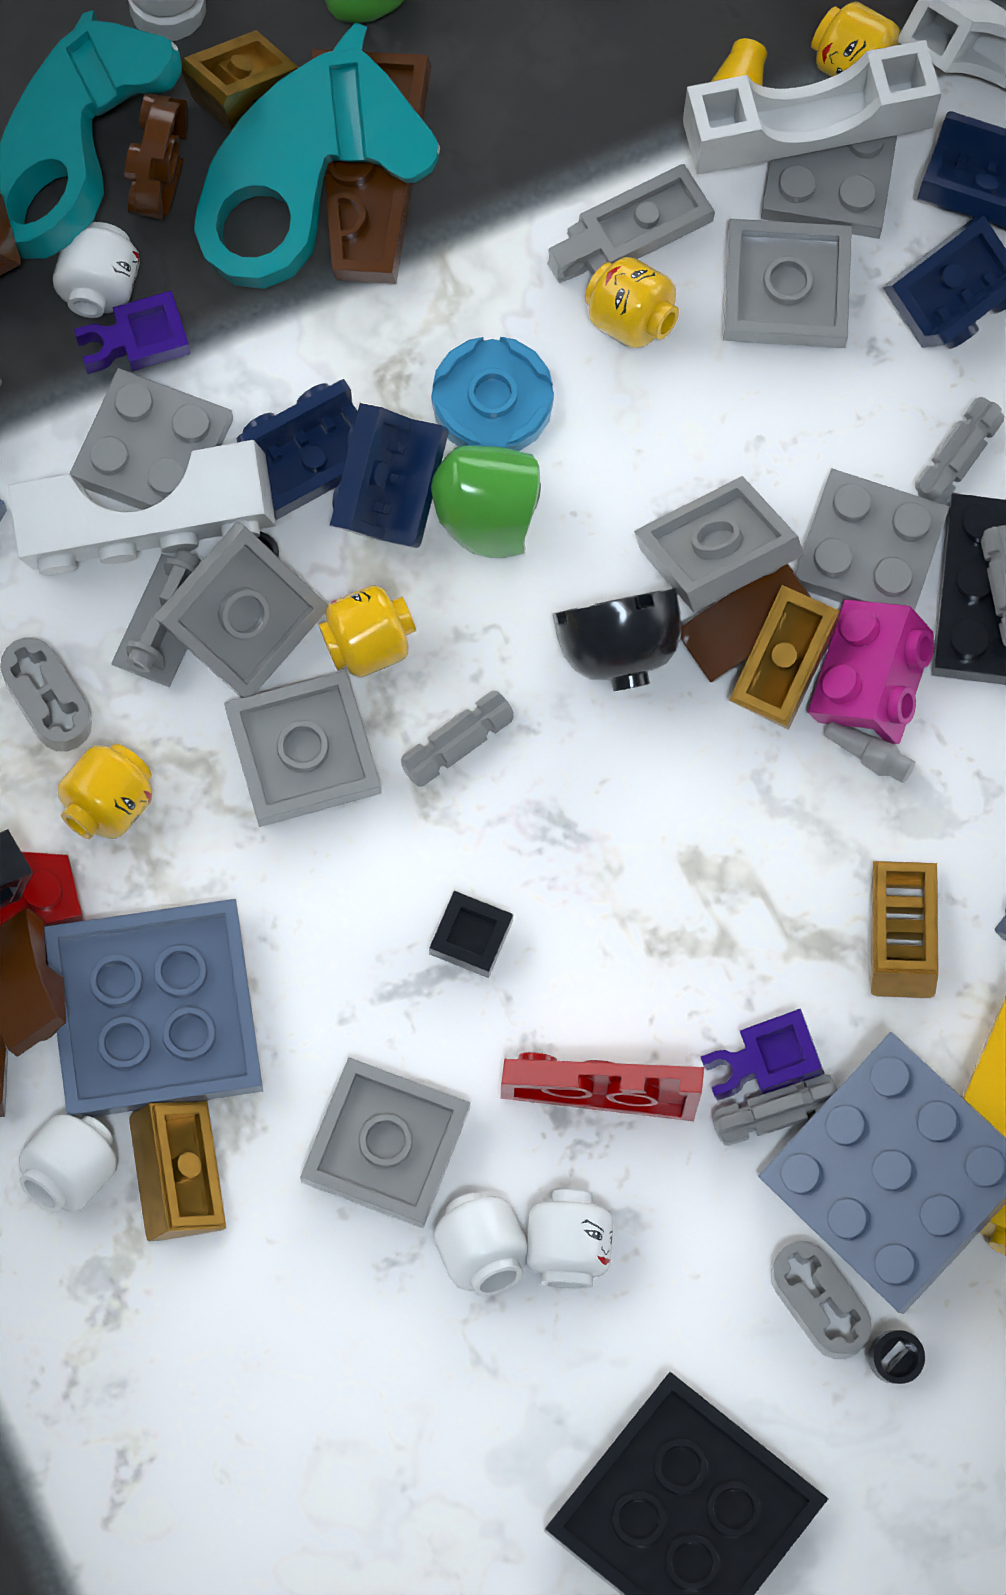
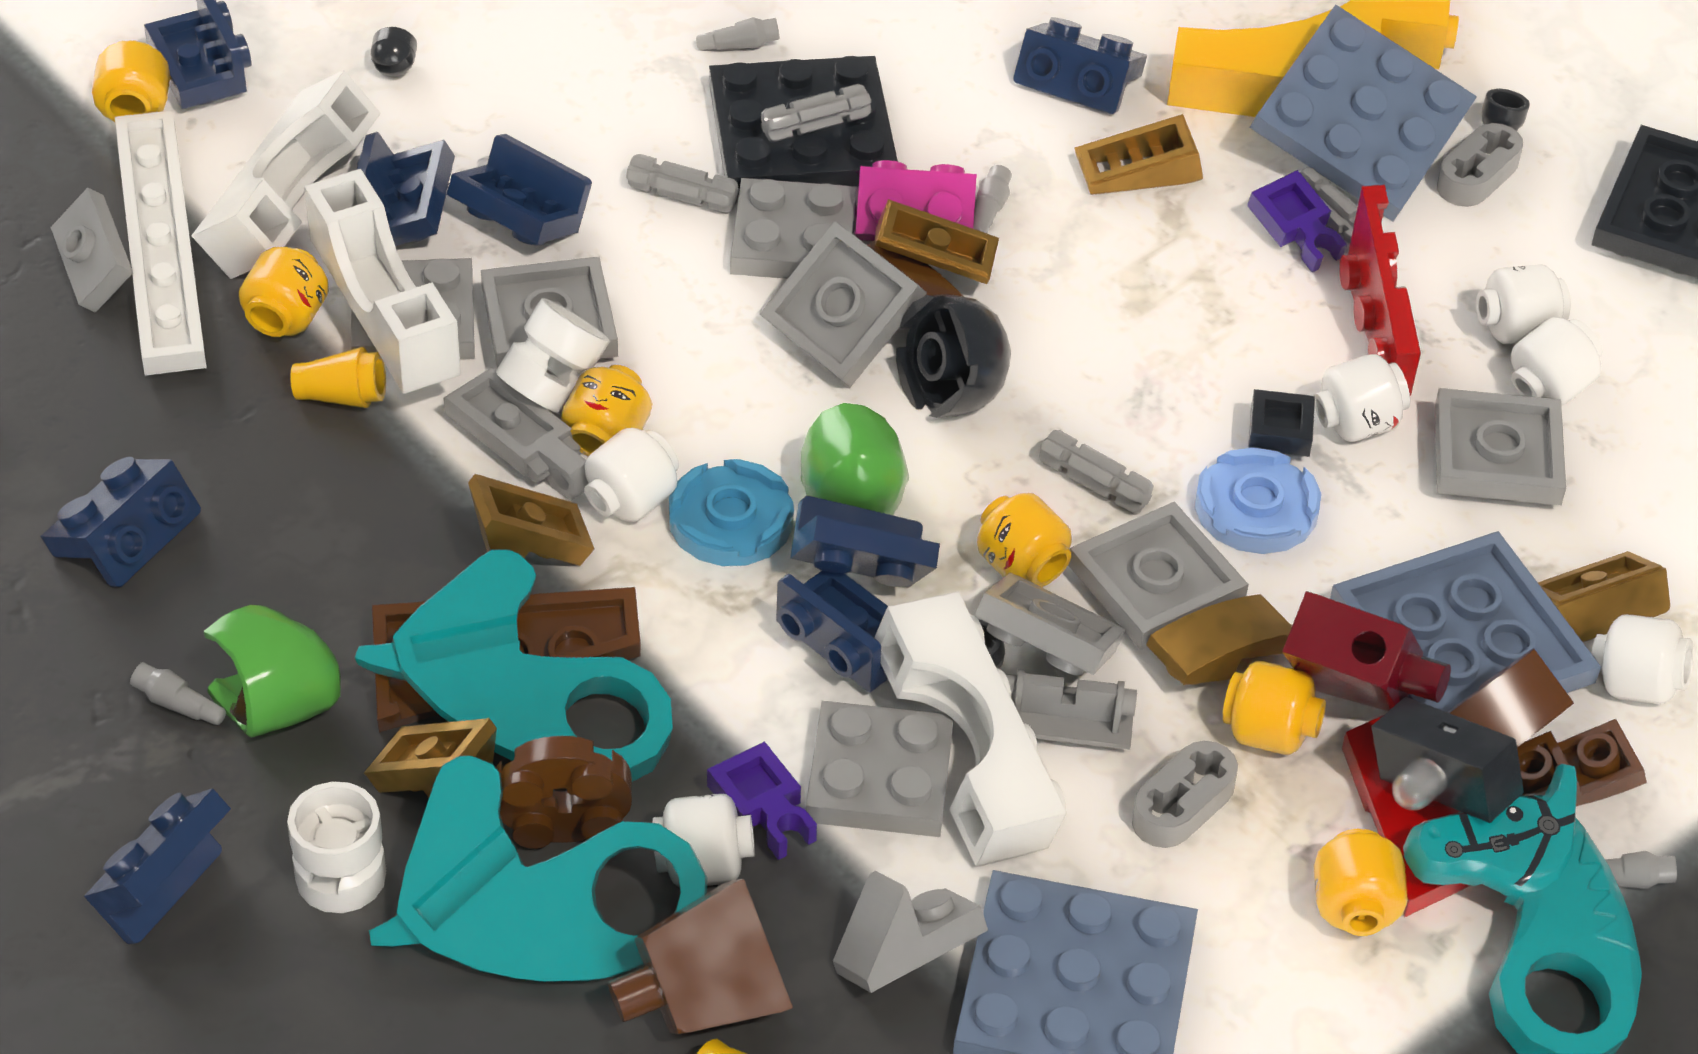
camera: 105 degrees left, 25 degrees down
none -> pearl gold slope [468,474,595,566]
none -> white wheel [496,298,610,414]
none -> white head [584,428,679,521]
none -> pearl gold slope [1146,594,1292,685]
none -> light blue tile [1194,447,1321,554]
none -> dark red torso [1282,591,1451,711]
none -> white head [1314,354,1410,442]

